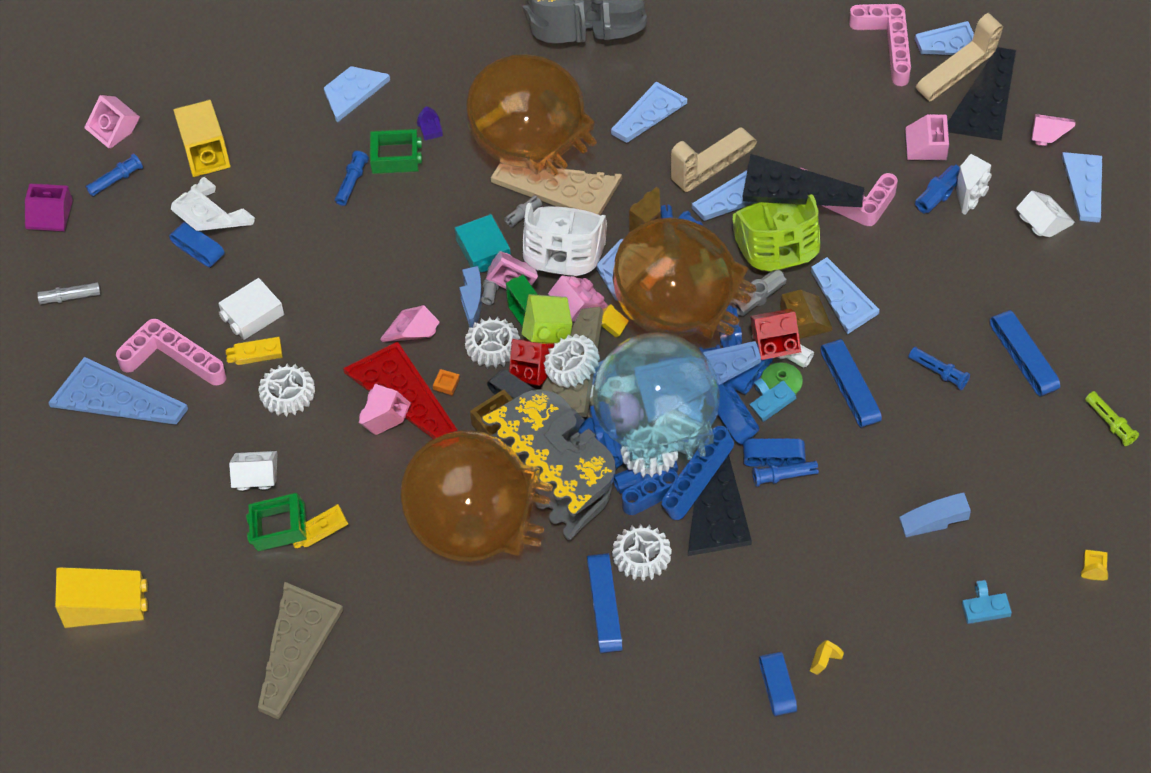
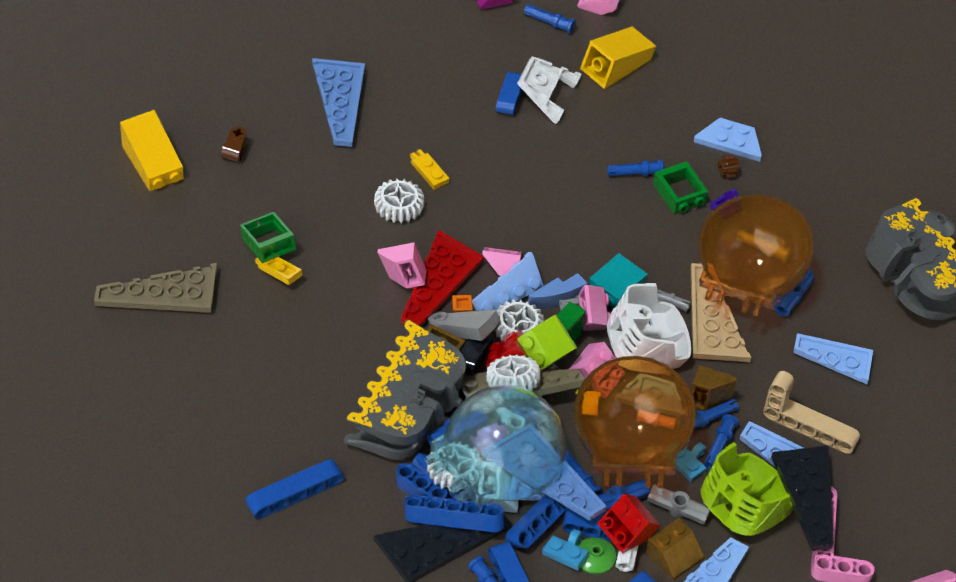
camera: 60 degrees right, 5 degrees down
light grey pin [37,282,101,305] -> none
bright pink beam [116,319,226,385] -> none
white brick [218,278,284,340] -> none
white slope [229,451,277,490] -> none
clear orange windscreen [401,430,553,562] -> none
white gear [612,524,671,581] -> none
none -> reddish brown piece [221,126,247,162]
none -> light grey piece [428,309,500,341]
none -> light blue wing [472,252,544,311]
none -> reddish brown gear [717,155,740,178]

